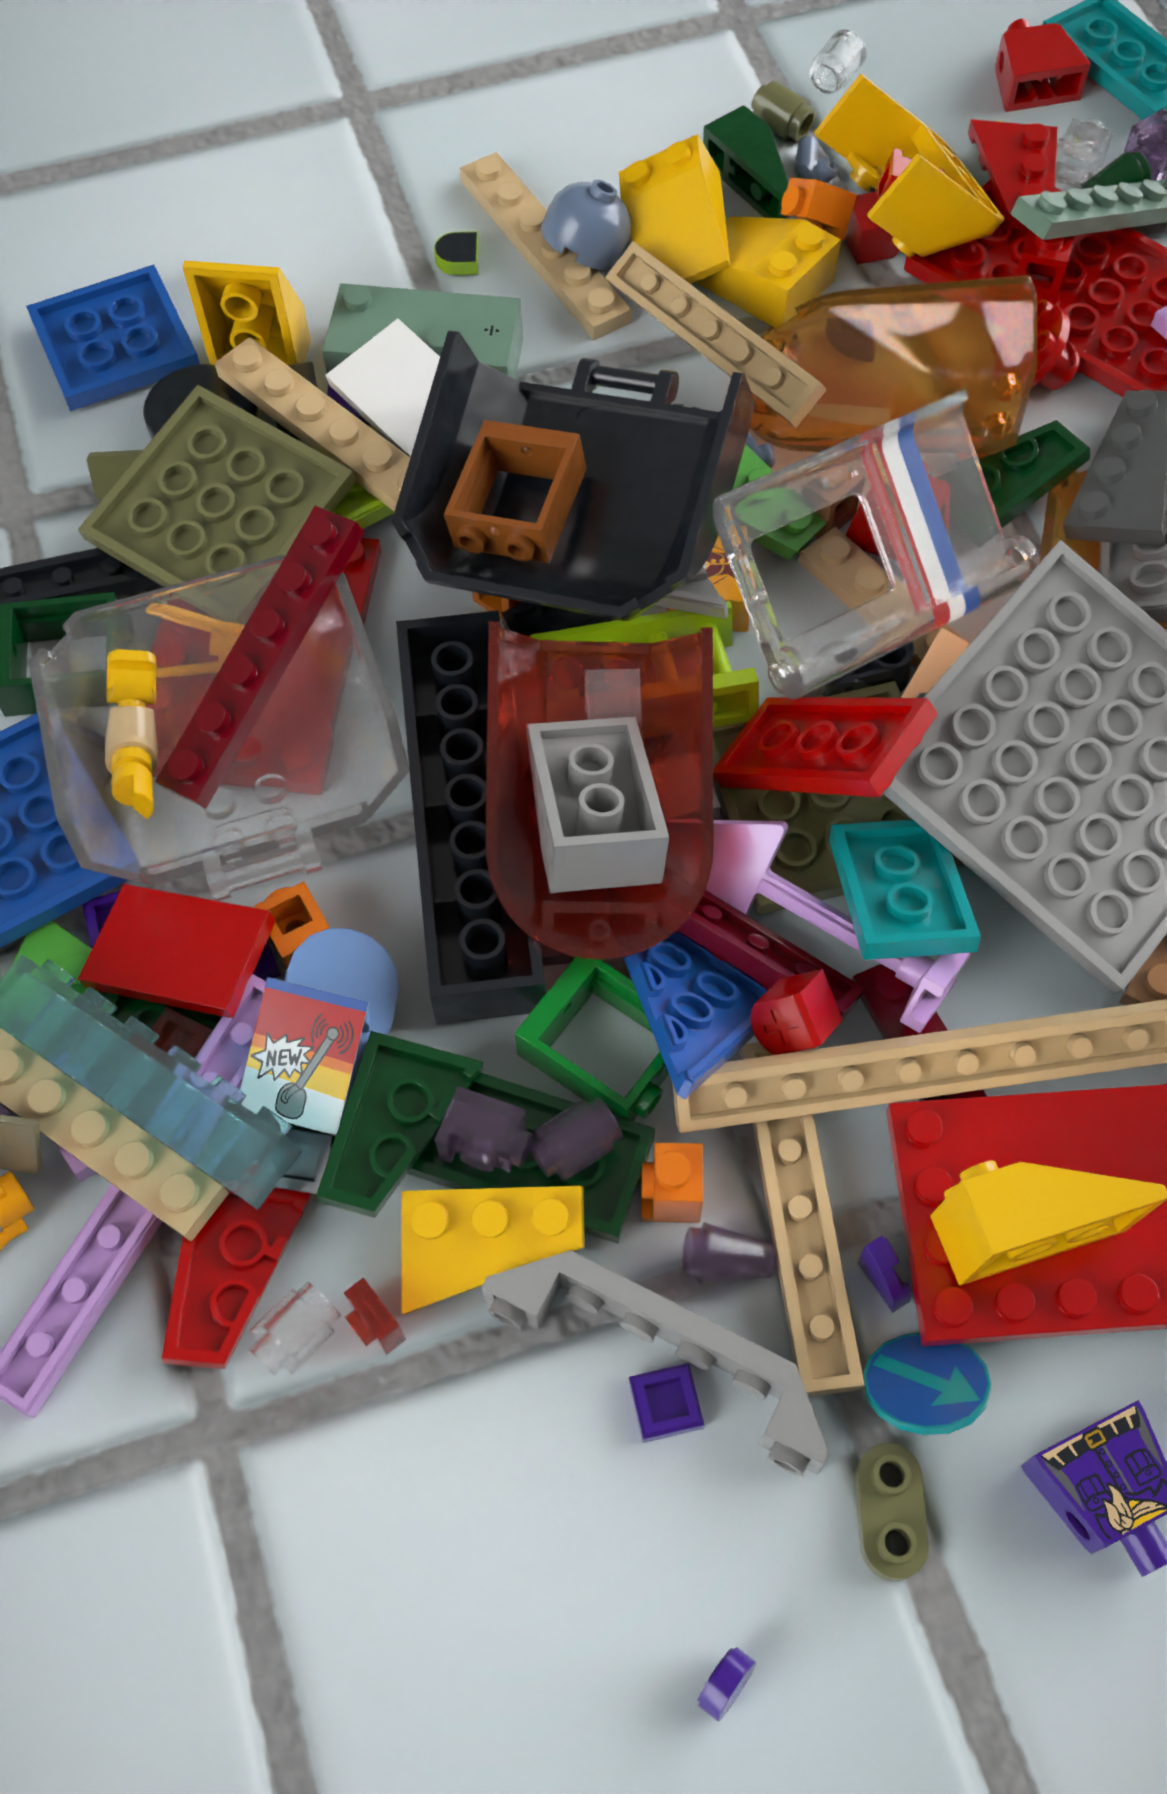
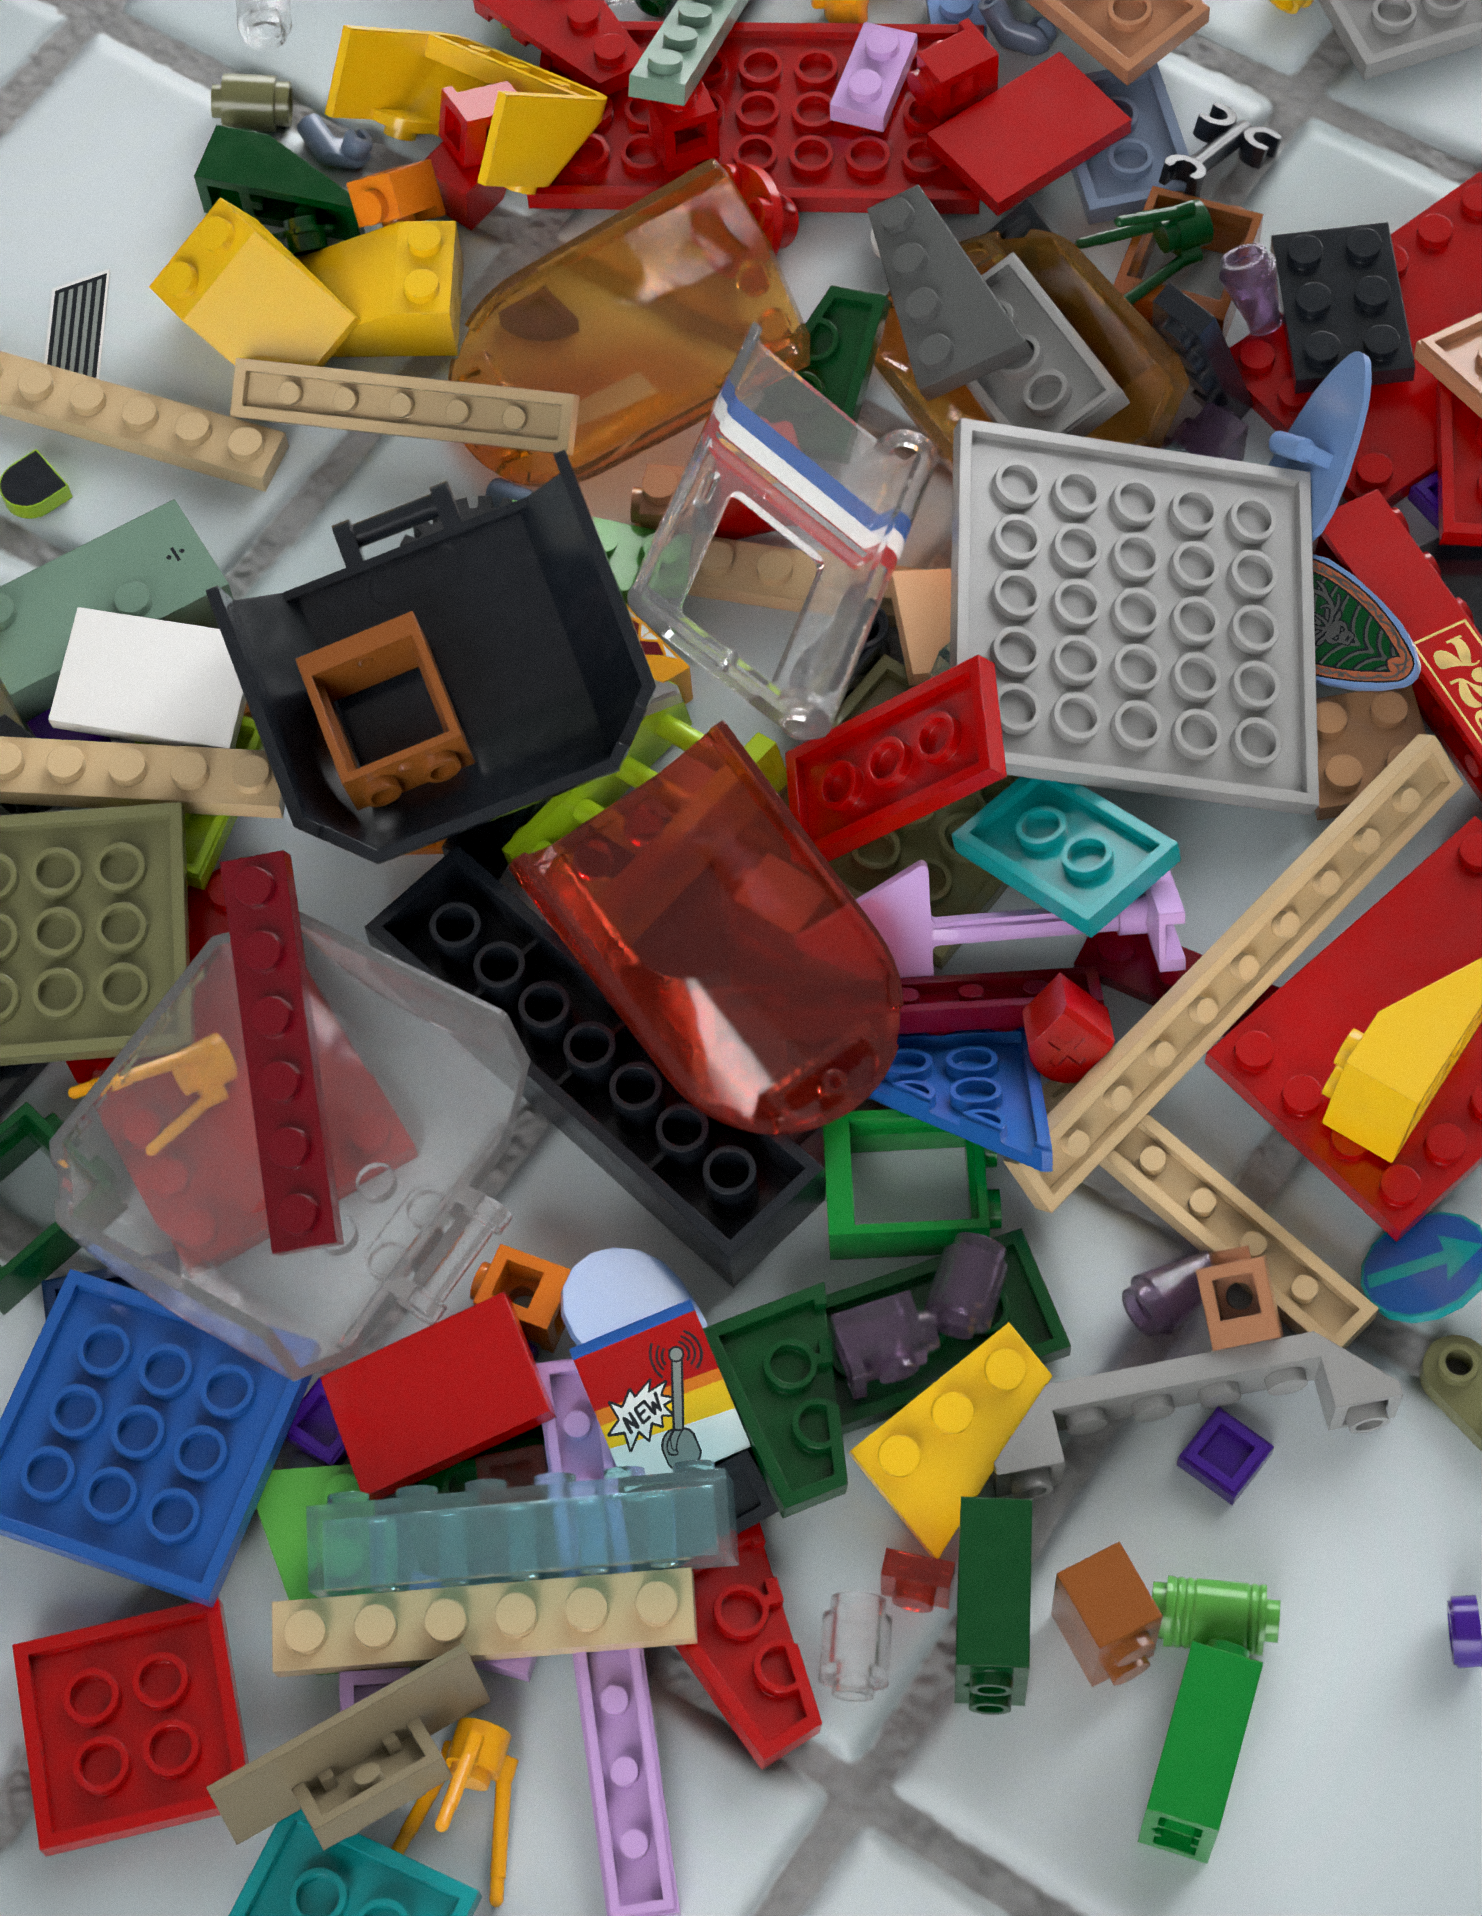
camera: 35 degrees left, 0 degrees up
yellow piece [105,649,158,819] -> none
light grey slope [527,716,670,893] -> none
sand blue cylinder [540,180,631,270] -> none
clear tile [584,668,642,726] -> none
orange brick [641,1143,703,1223] -> none
dark purple tile [857,1235,911,1313] -> none
none -> sticker [44,269,110,379]
none -> dark green plate [272,215,336,257]
none -> dark green window [954,1496,1033,1715]
none -> dark orange brick [1051,1541,1163,1687]
none -> green window [1137,1639,1264,1864]
none -> bright green head [1152,1575,1281,1656]
none -> nougat brick [1196,1245,1284,1351]

